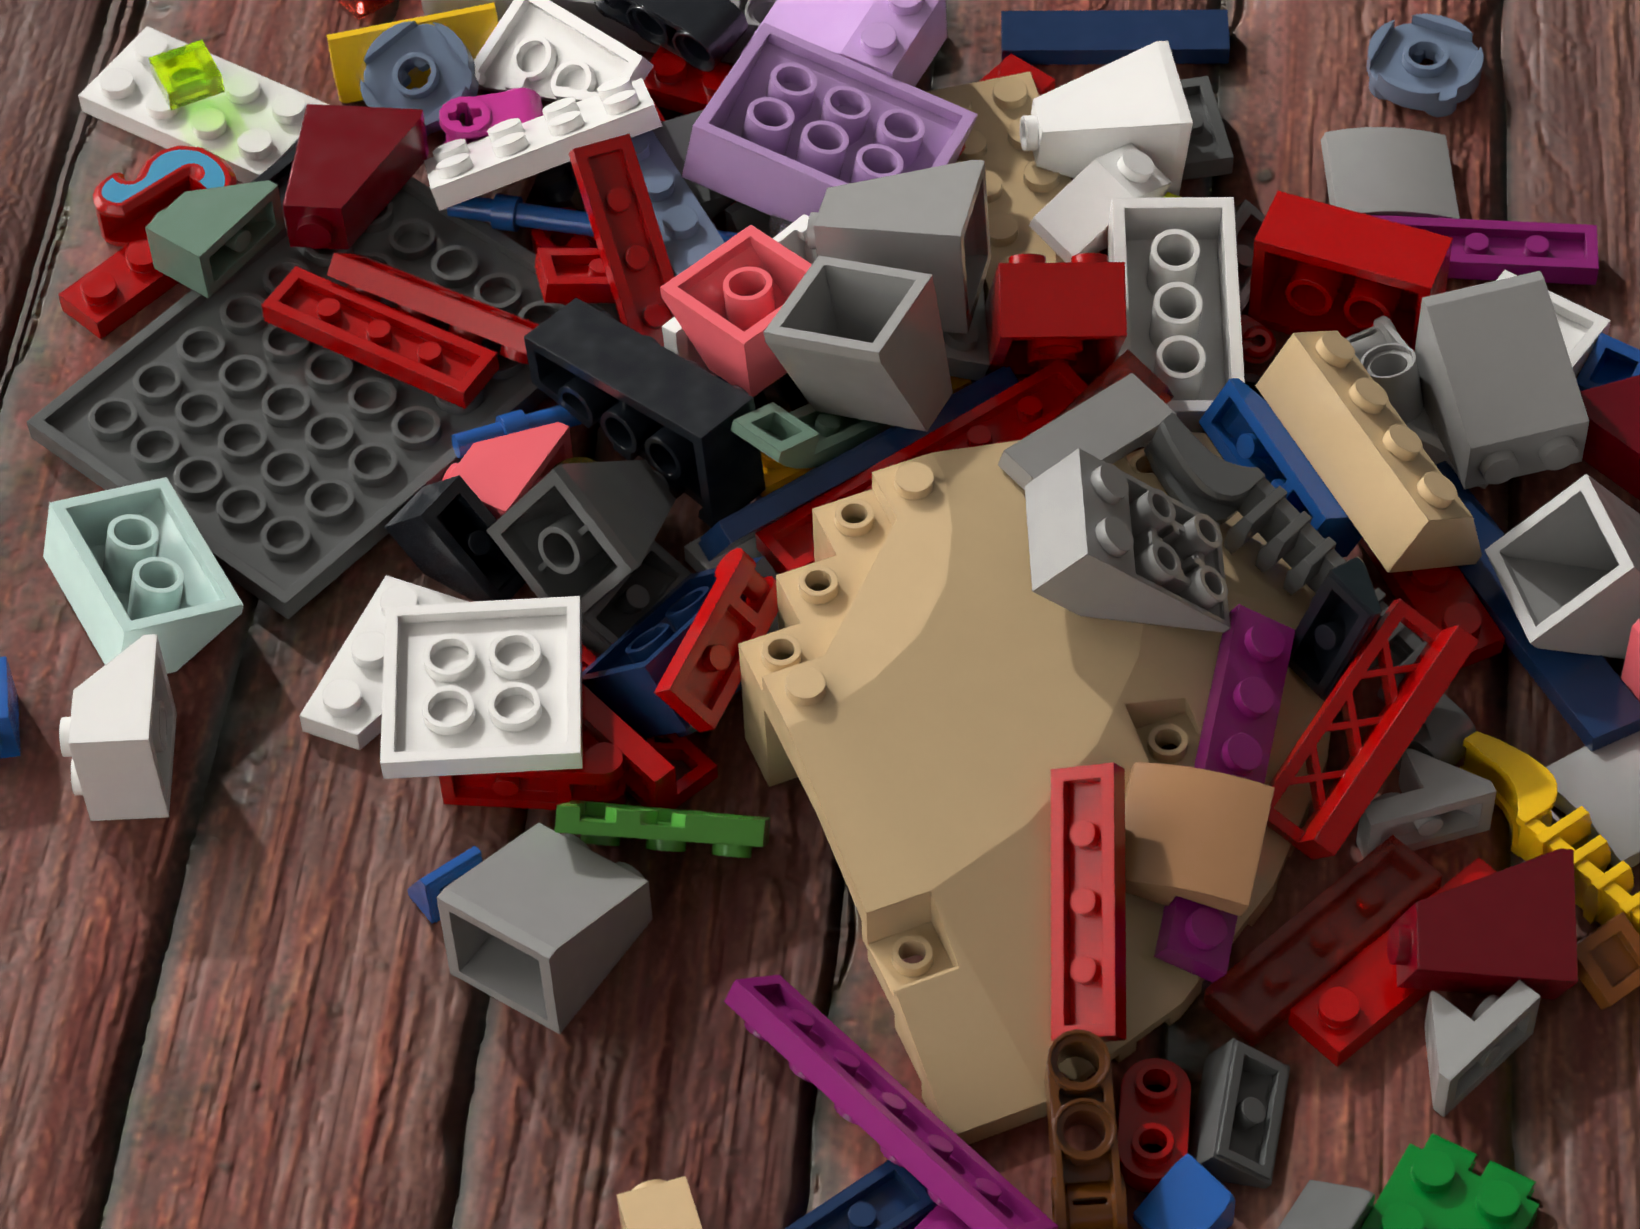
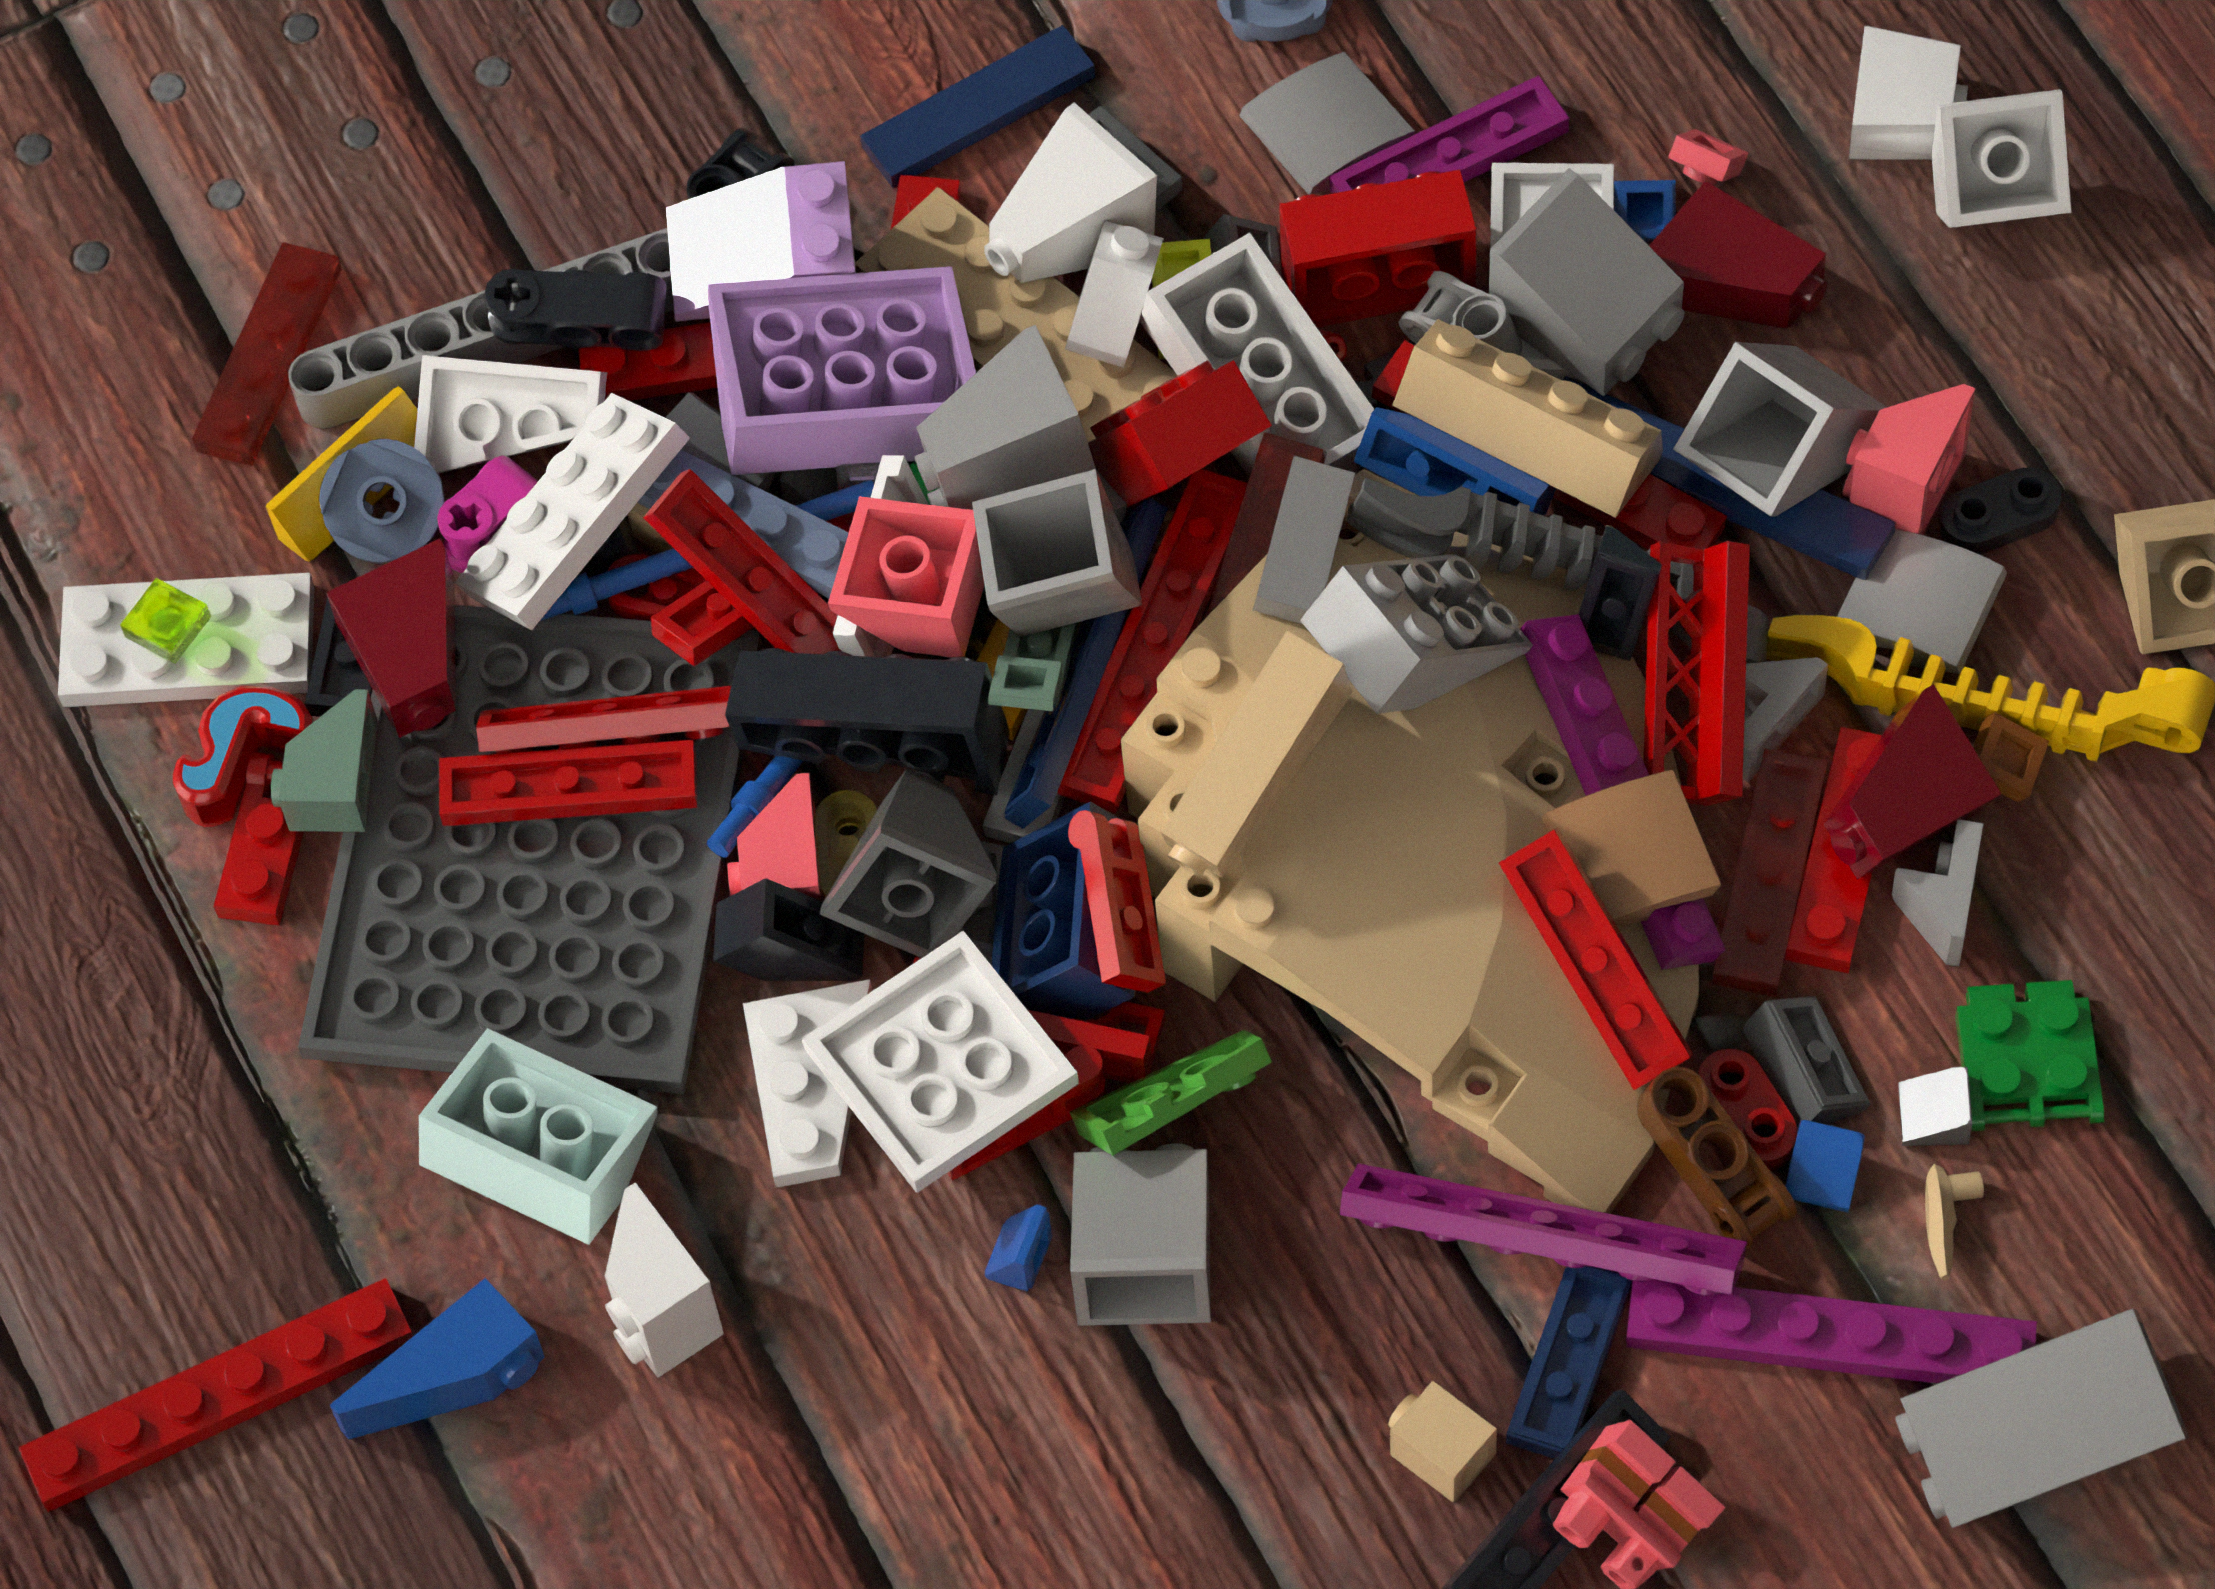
camera: 30 degrees left, 10 degrees up
none -> tan slope [1160,630,1352,878]

